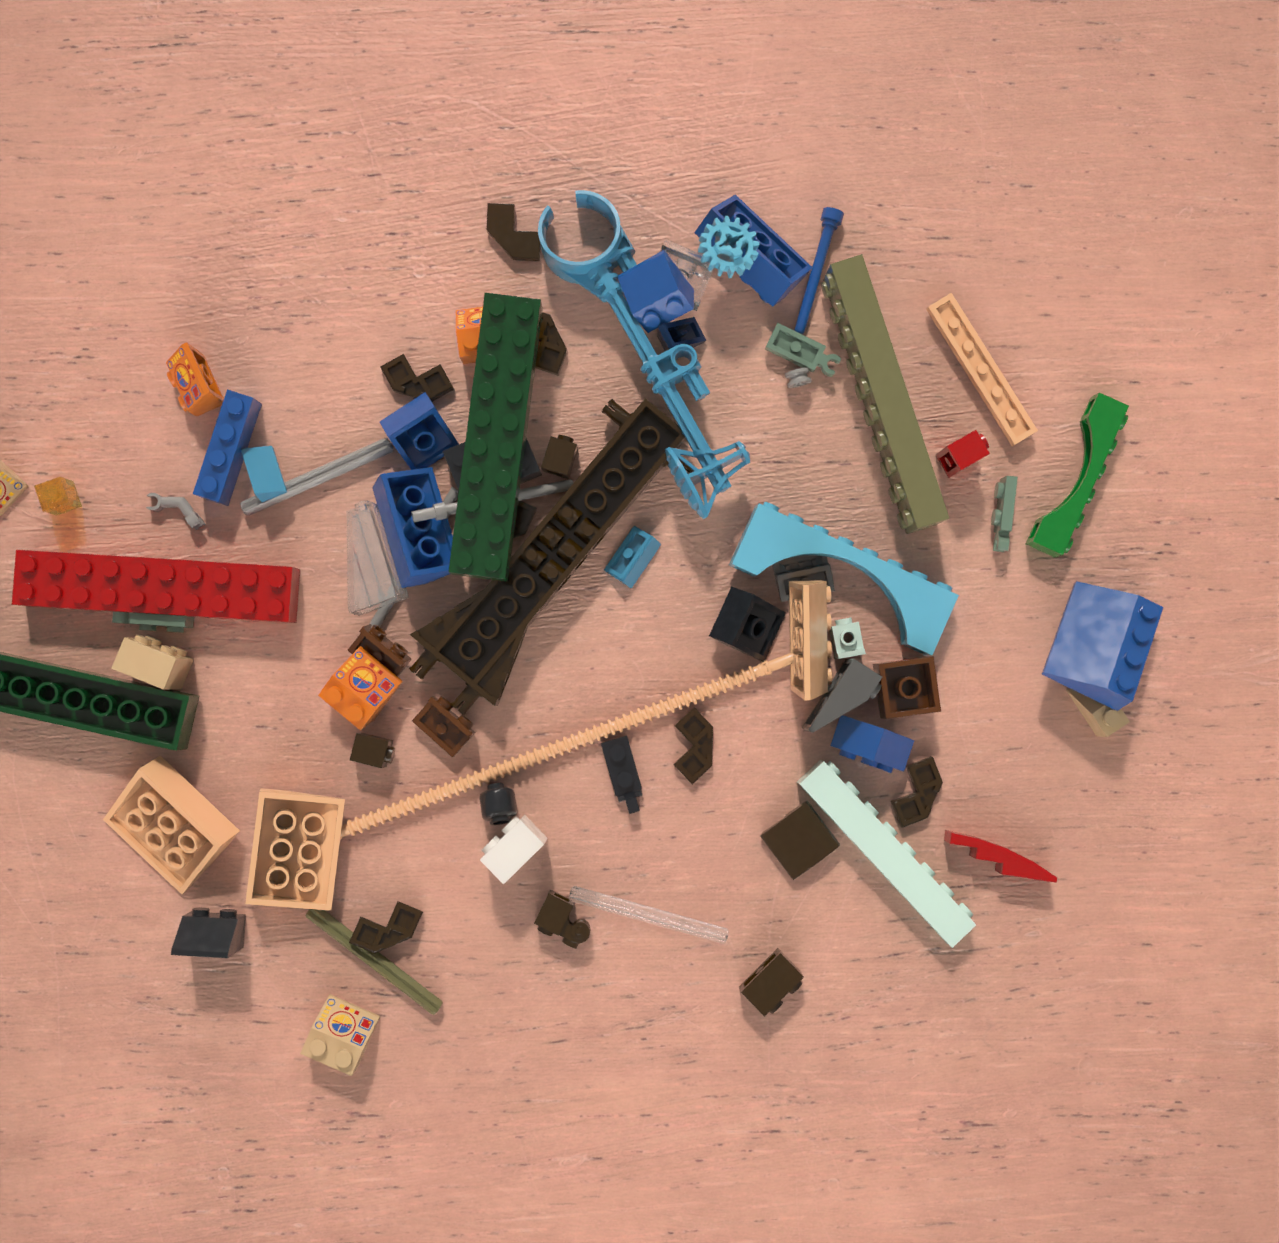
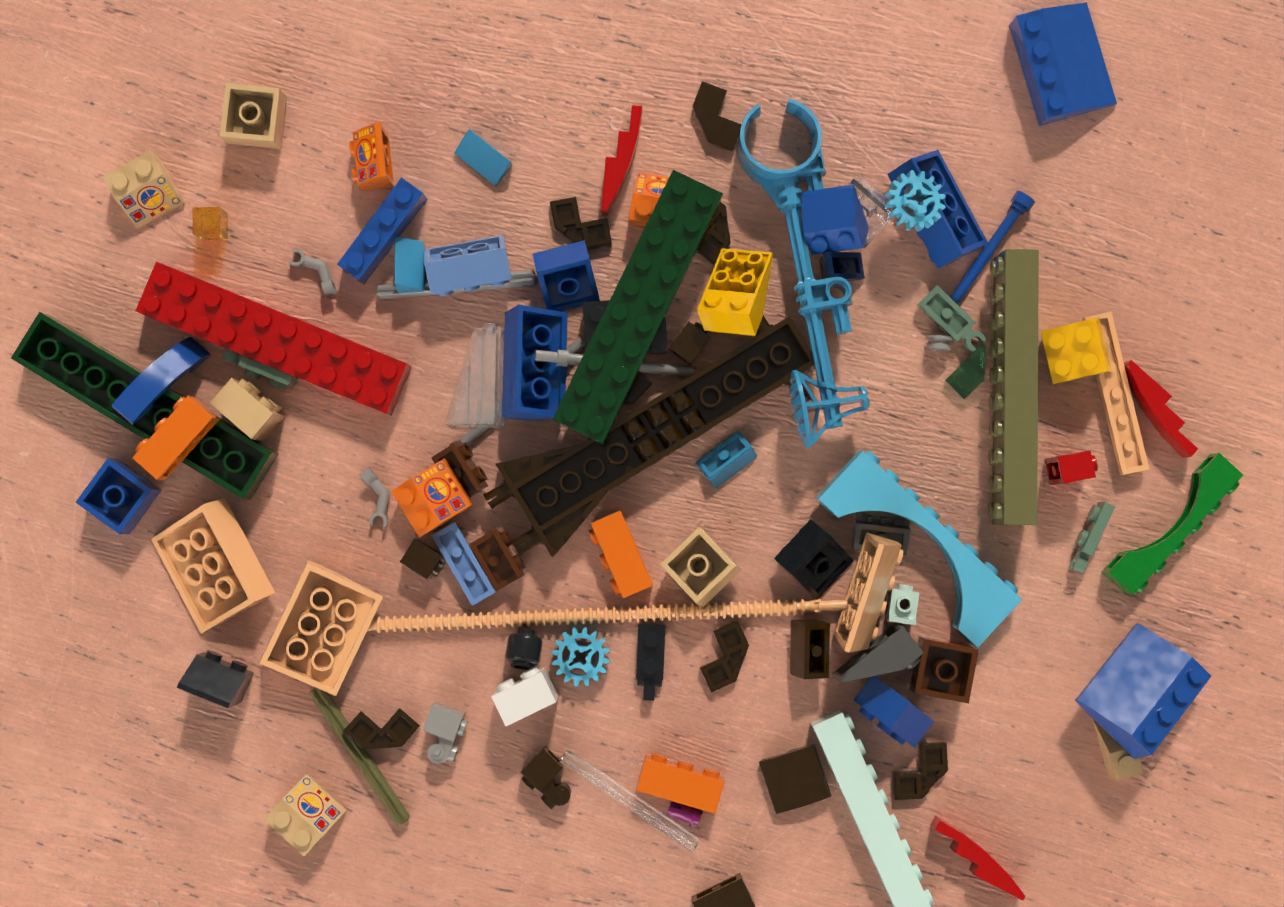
camera: 25 degrees right, 0 degrees up
none -> blue brick [75,458,161,534]
none -> blue slope [112,337,210,425]
none -> orange brick [132,396,220,481]
none -> tan brick [220,83,287,149]
none -> light grey arm [360,468,390,528]
none -> light grey brick [423,702,468,764]
none -> medium blue slope [424,235,512,296]
none -> medium blue plate [432,522,496,606]
none -> dark azure slope [454,129,512,186]
none -> medium azure gear [551,627,610,686]
none -> orange brick [588,510,653,598]
none -> red slope [601,105,643,216]
none -> orange brick [636,753,724,814]
none -> tan brick [660,527,742,607]
none -> magenta pin [667,801,703,827]
none -> yellow slope [697,248,773,336]
none -> dark brown brick [790,619,830,679]
none -> clear green slope [945,343,986,399]
none -> blue slope [1009,2,1117,126]
none -> yellow brick [1041,318,1112,384]
none -> red slope [1124,360,1198,458]

